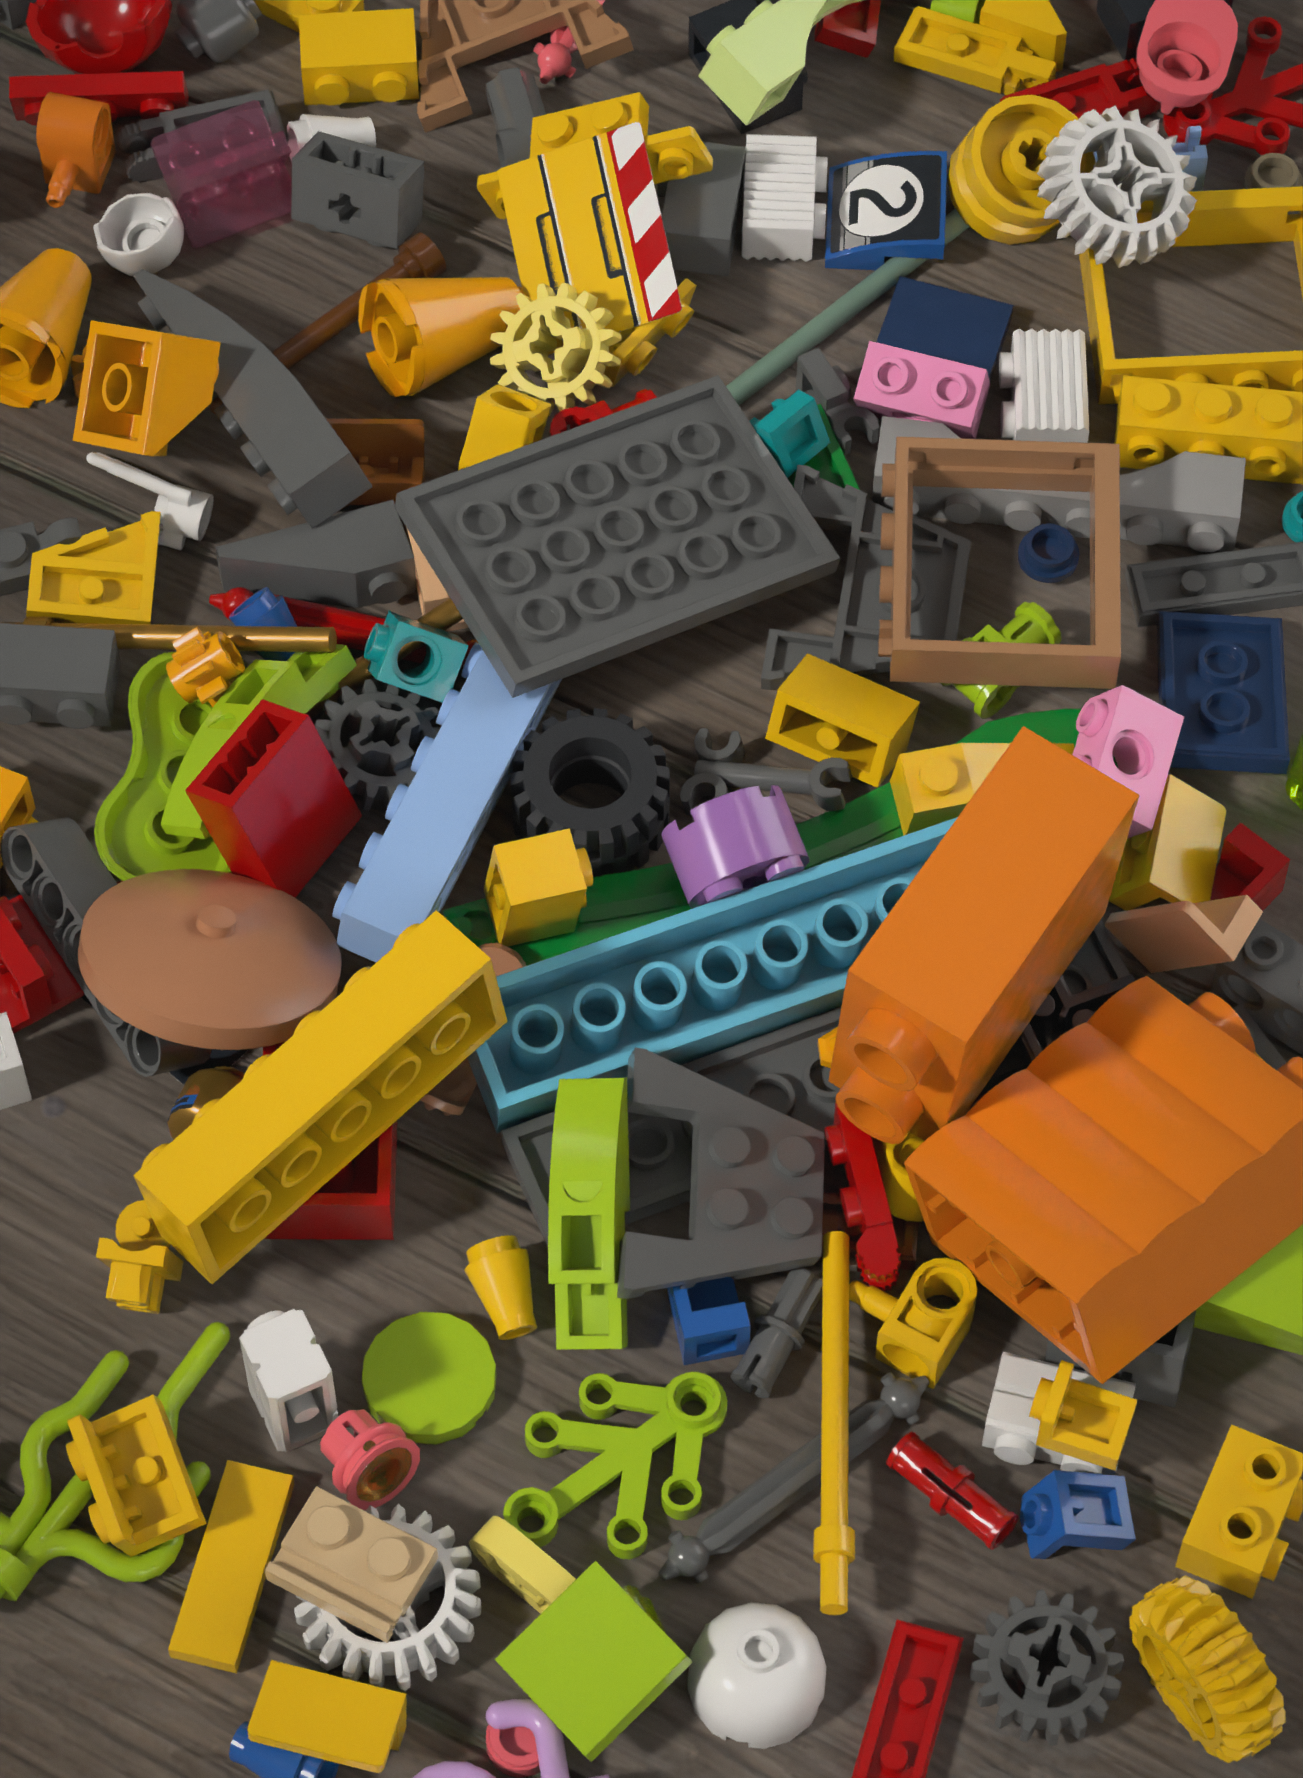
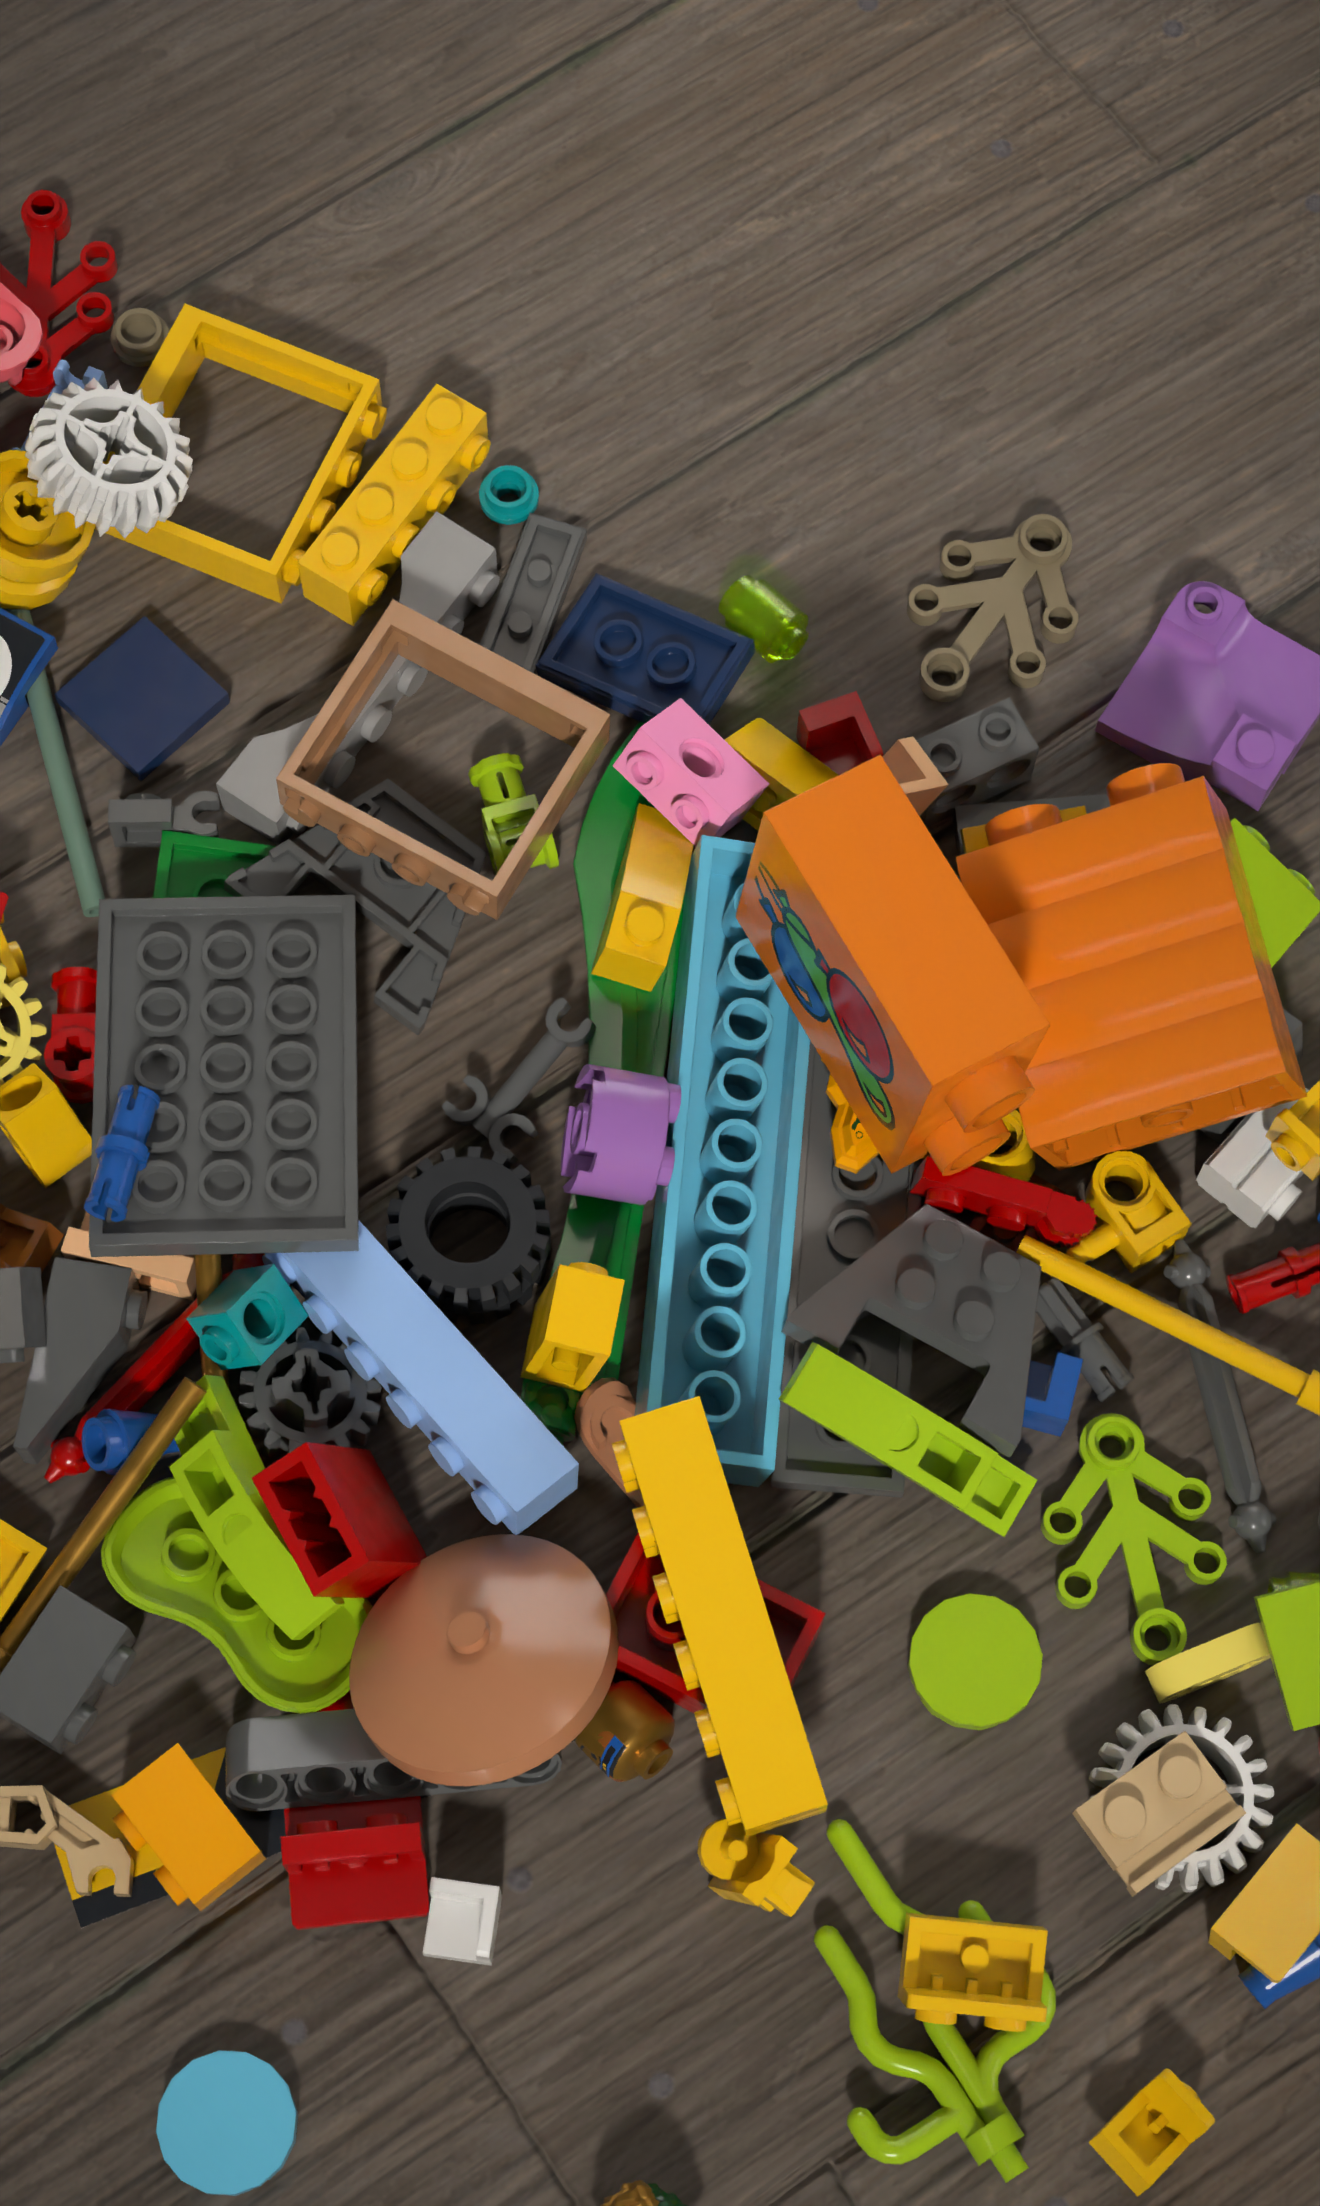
camera: 65 degrees left, 10 degrees up
light orange gear [166,626,245,707] -> none
yellow tile [168,1460,295,1674] -> none
white brick [239,1309,338,1453] -> none
coral piece [320,1409,420,1510] -> none
yellow cone [464,1235,537,1340] -> none
teal tile [749,390,831,478] -> none
yellow brick [765,653,920,788] -> none
bright pink brick [854,341,990,439] -> none
white brick [999,328,1089,443] -> none
dark blue plate [1018,524,1079,583] -> none
none -> blue pin [84,1085,161,1222]
none -> yellow bracket [1088,2068,1215,2197]

